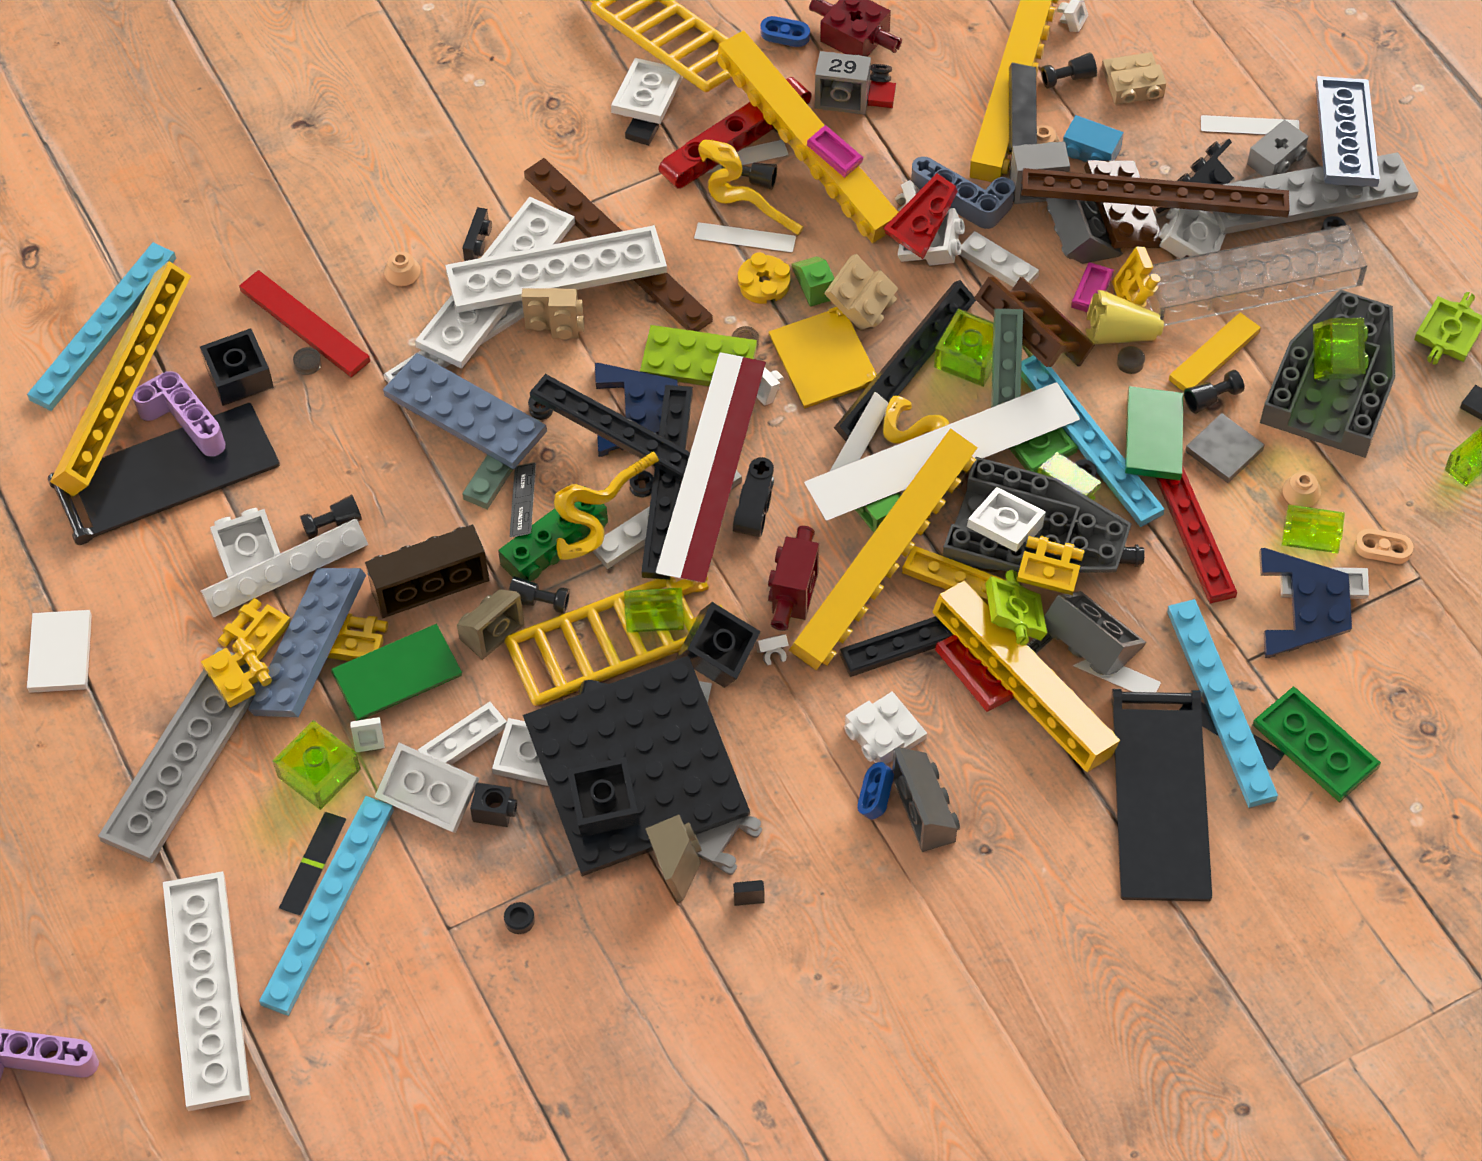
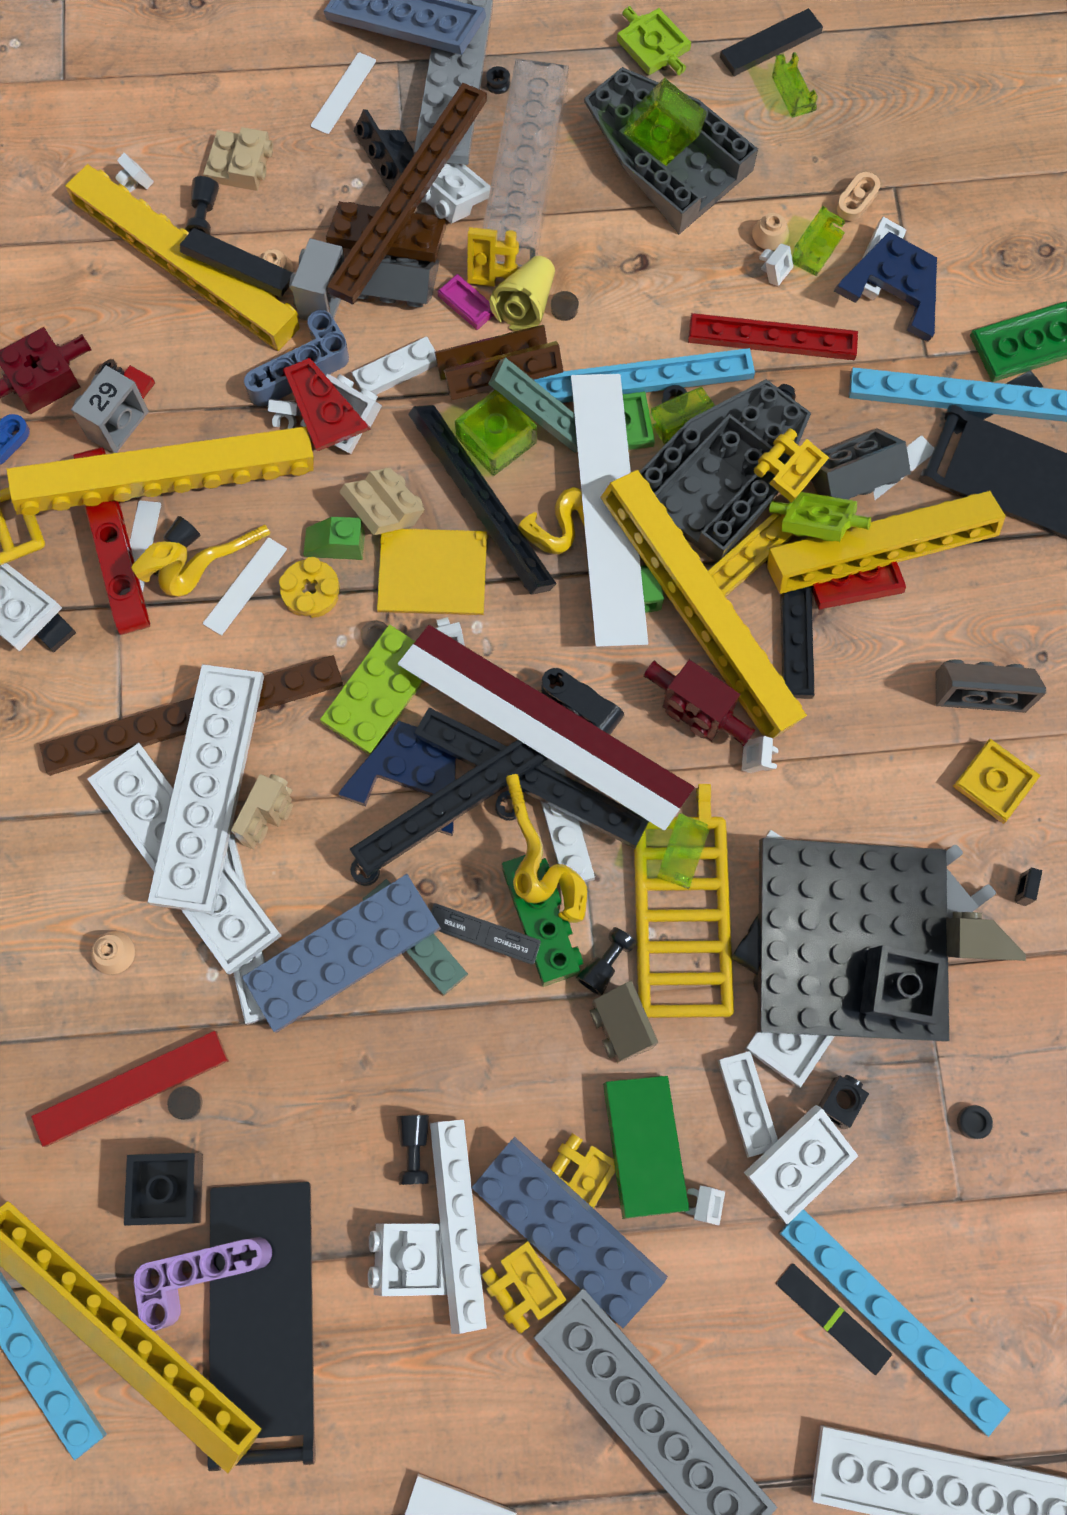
camera: 70 degrees left, 15 degrees up
yellow plate [201,638,272,708] -> none
clear neon green brick [272,720,361,810] -> none
dark brown brick [365,524,490,619] -> none
black plate [462,207,492,261] -> none
black brick [676,602,761,688] -> none
dark pink tile [807,125,864,178] -> none
white sticker [829,392,889,472] -> none
white plate [844,691,927,764] -> none
blue plate [857,762,894,820] -> none
white plate [967,487,1046,552] -> none
dark azure brick [1063,115,1124,162] -> none
tile [1125,386,1183,480] -> none
yellow tile [1169,312,1261,392] -> none
black piece [1184,369,1245,414] -> none
flat silver tile [1185,413,1264,483] -> none
light grey brick [1247,119,1309,177] -> none
none -> white tile [759,244,793,286]
none -> yellow plate [952,738,1041,824]

